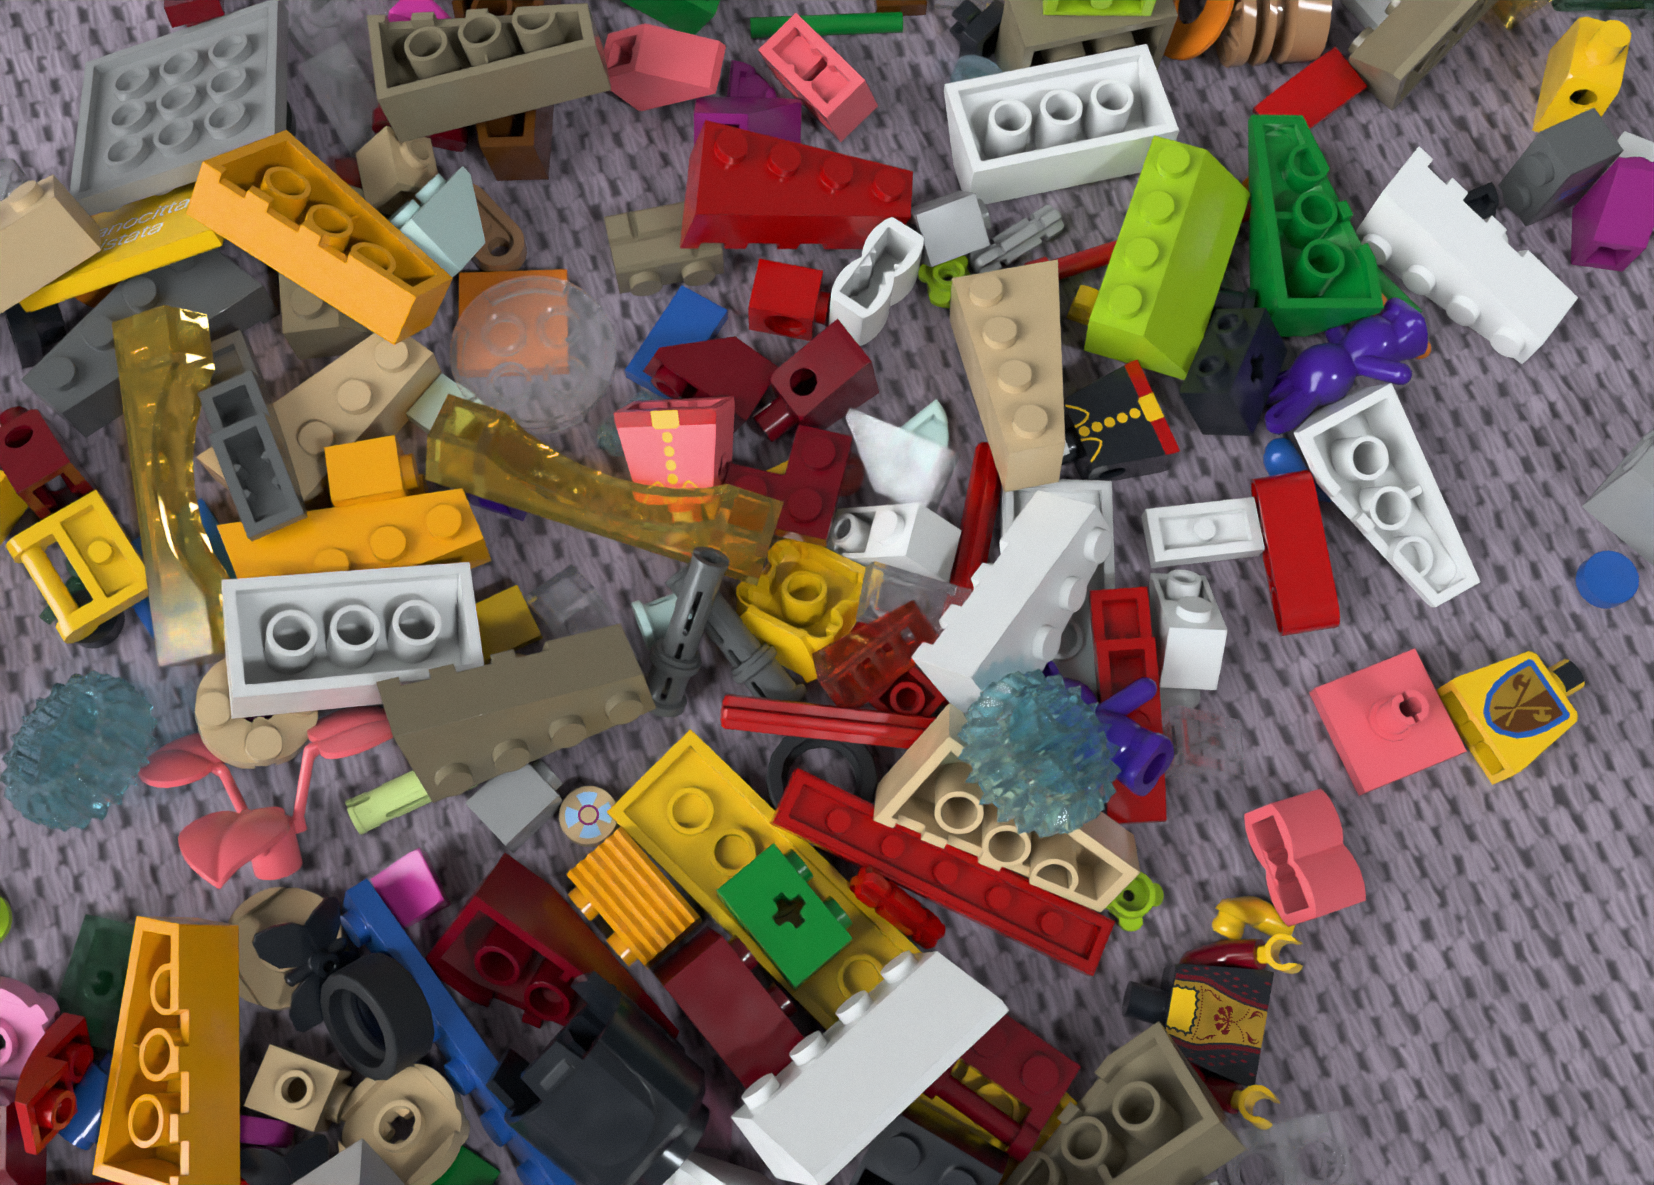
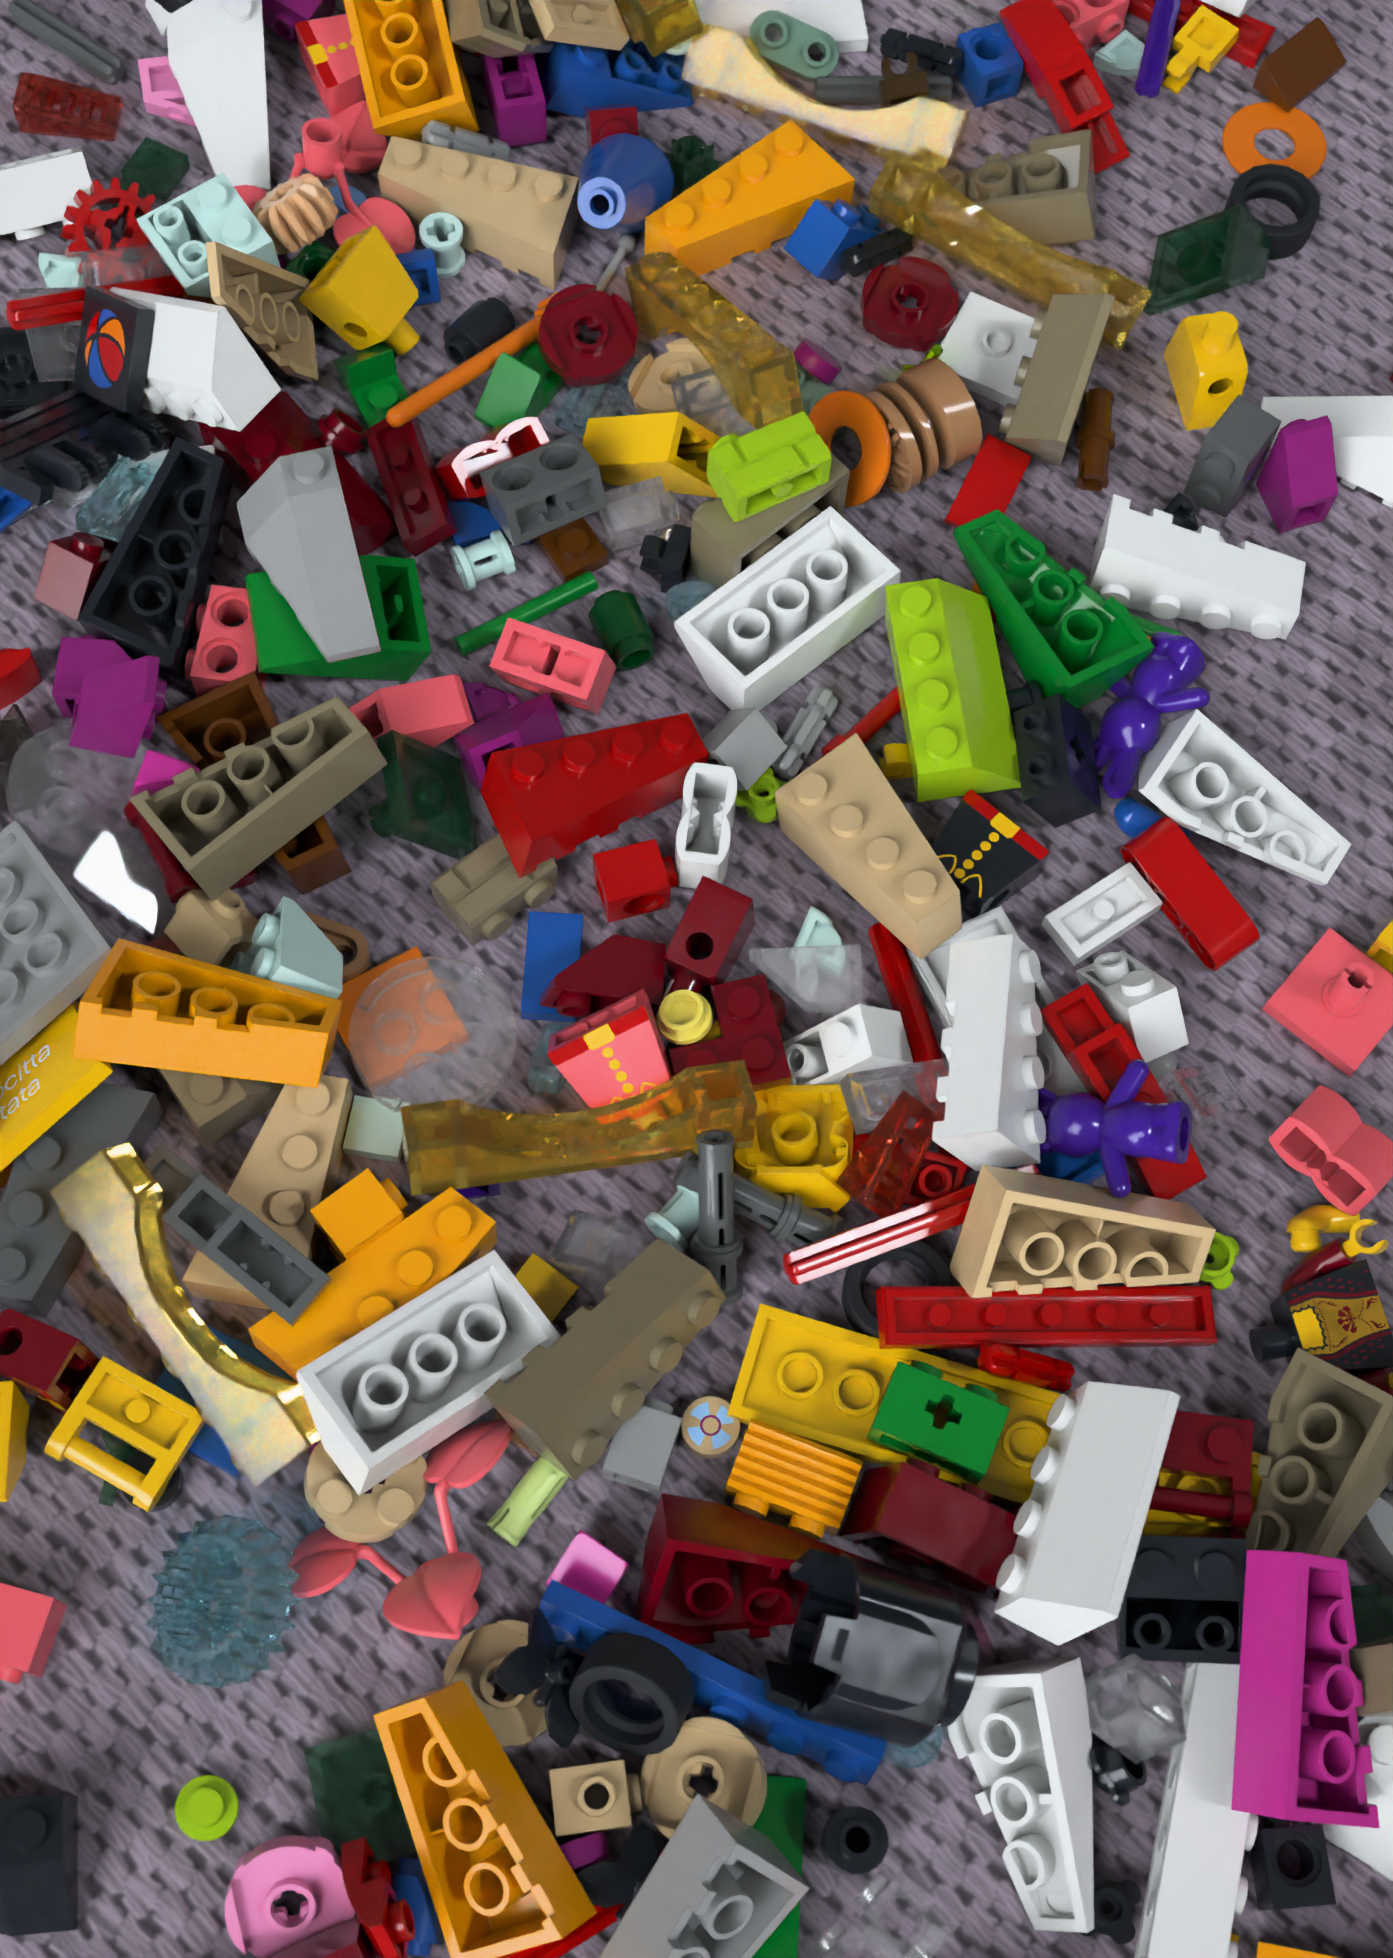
camera: 25 degrees left, 5 degrees down
clear light blue gear [957,669,1122,838] -> none
none -> clear green tile [369,730,478,860]
none -> dark green brick [588,590,655,671]
none -> light yellow plate [656,990,713,1045]
none -> reddish brown pin [1075,388,1116,492]

